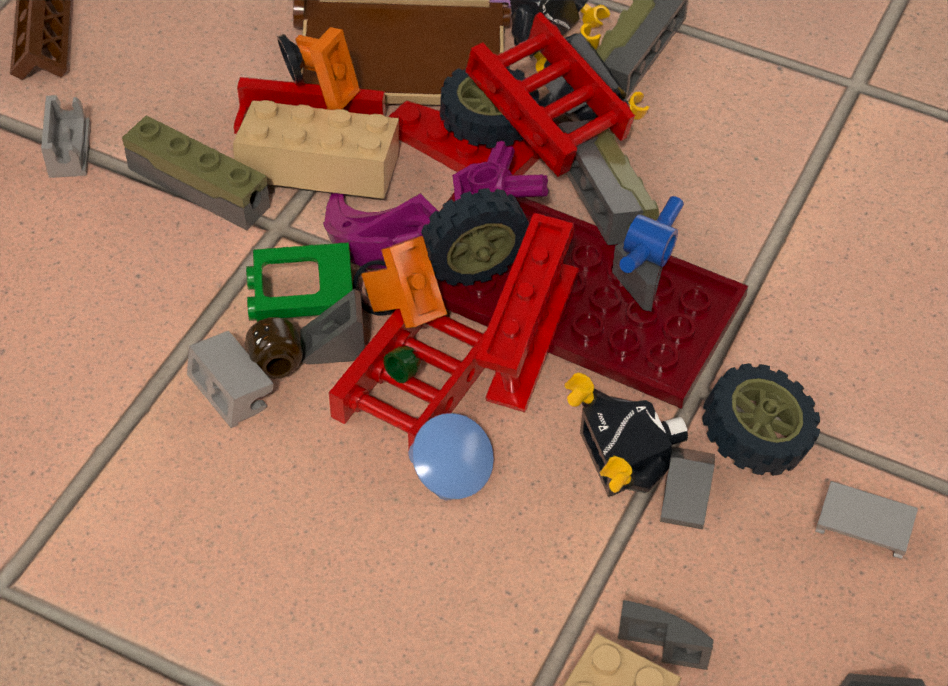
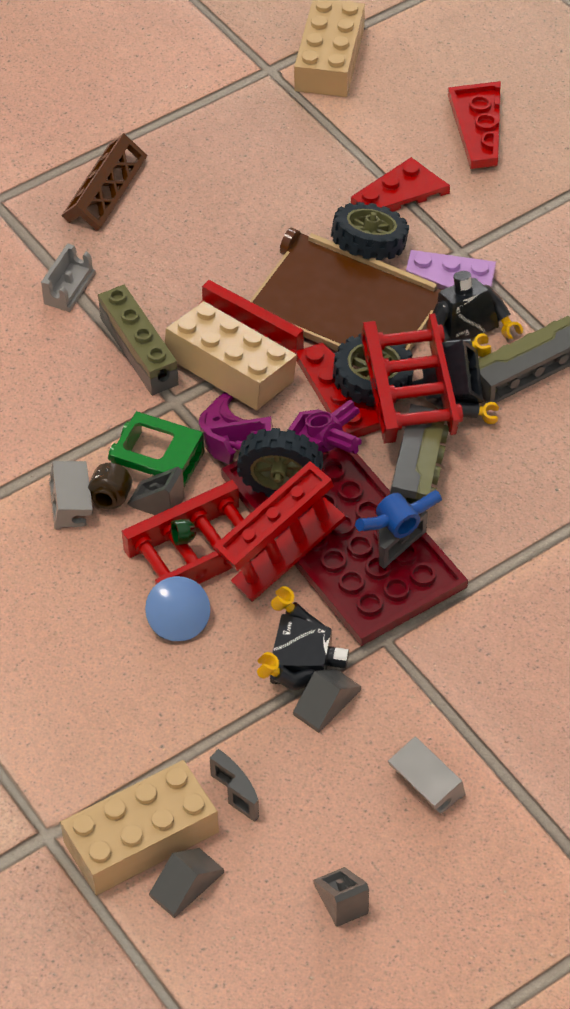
camera: 30 degrees right, 0 degrees up
orange piece [277,27,360,110] -> none
orange piece [353,236,447,328] -> none
black wheel [702,363,820,476] -> none

